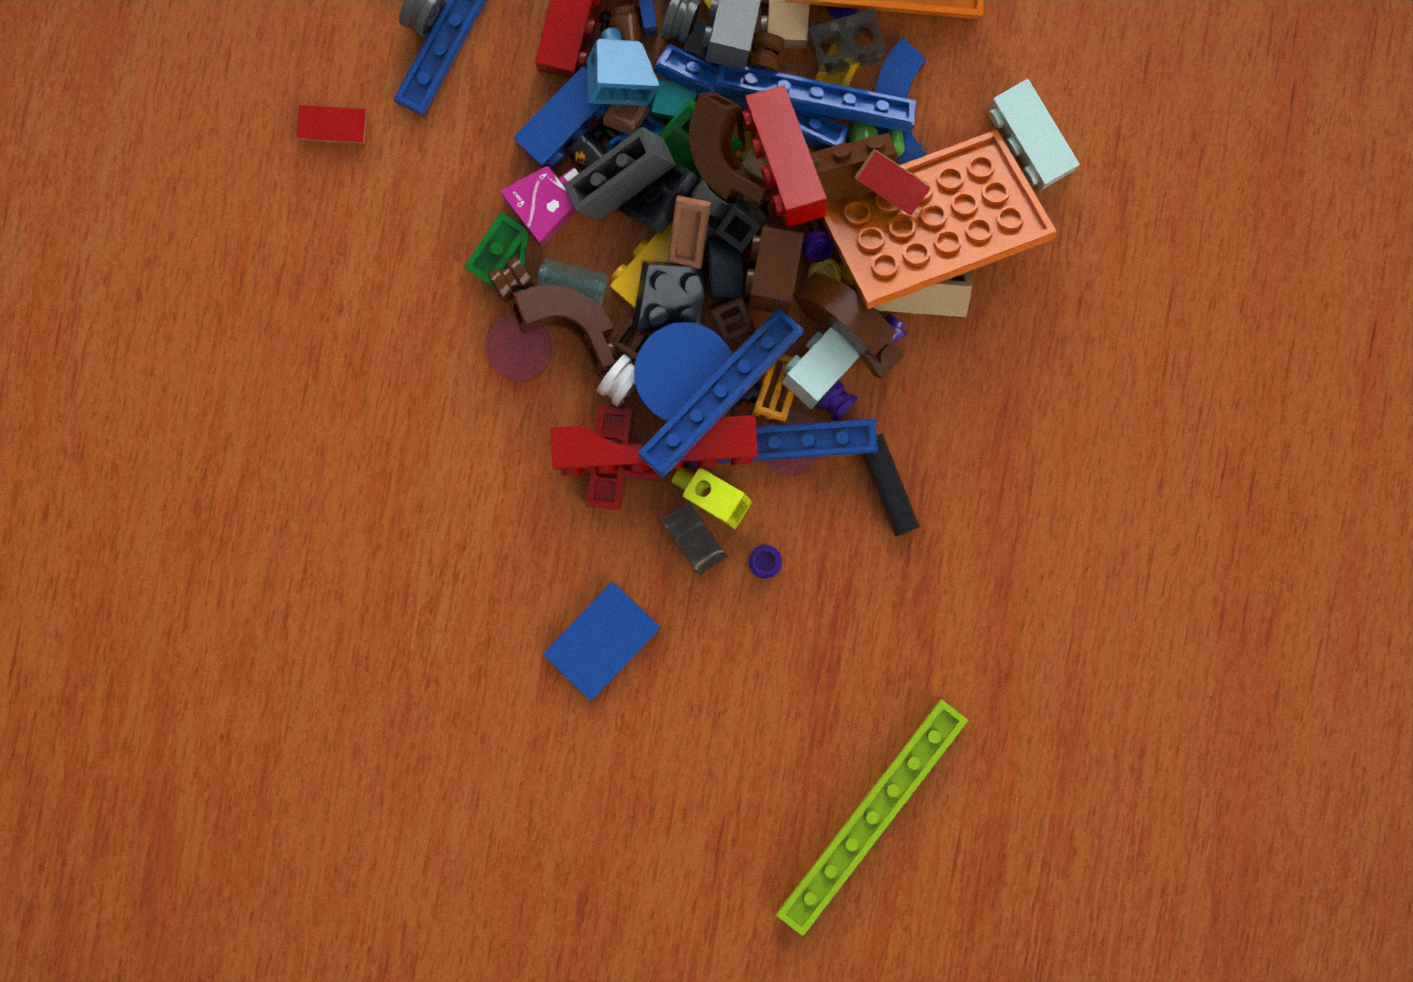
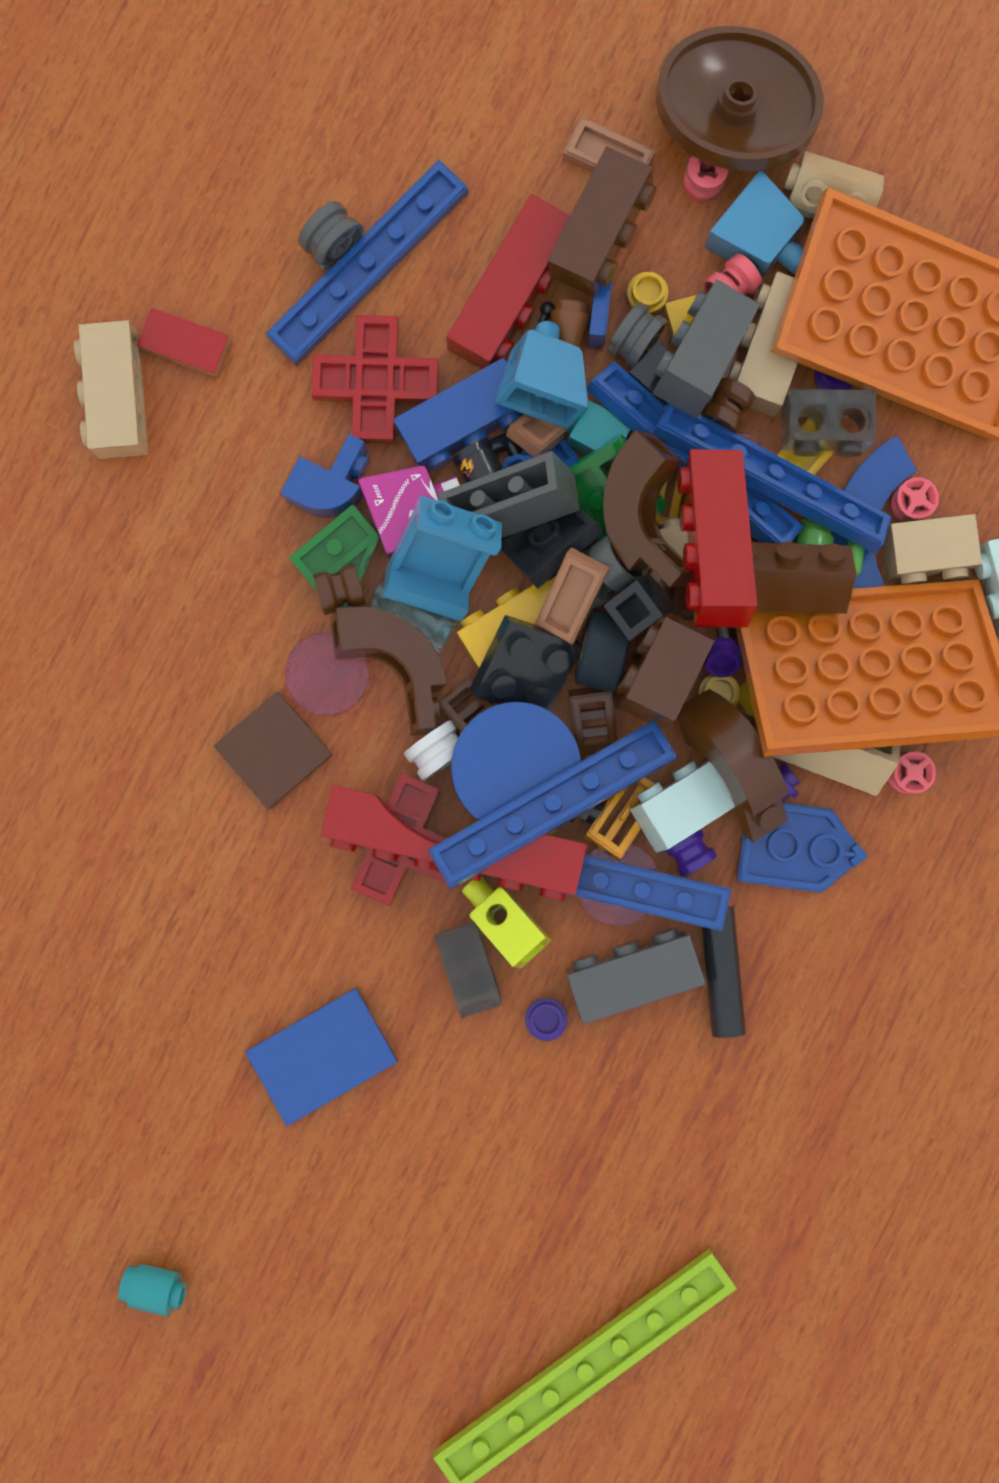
camera: 20 degrees right, 0 degrees up
red tile [854,148,931,216] -> none
none -> tan brick [74,320,148,459]
none -> teal brick [118,1263,187,1317]
none -> reddish brown tile [214,691,333,809]
none -> blue brick [280,434,370,518]
none -> red plate [311,315,439,444]
none -> dark azure panel [383,495,502,621]
none -> dark grey brick [565,928,706,1025]
none -> blue tile [736,803,868,893]
none -> tan brick [882,514,982,585]
none -> coral wheel [887,751,936,794]
none -> coral wheel [889,477,939,523]

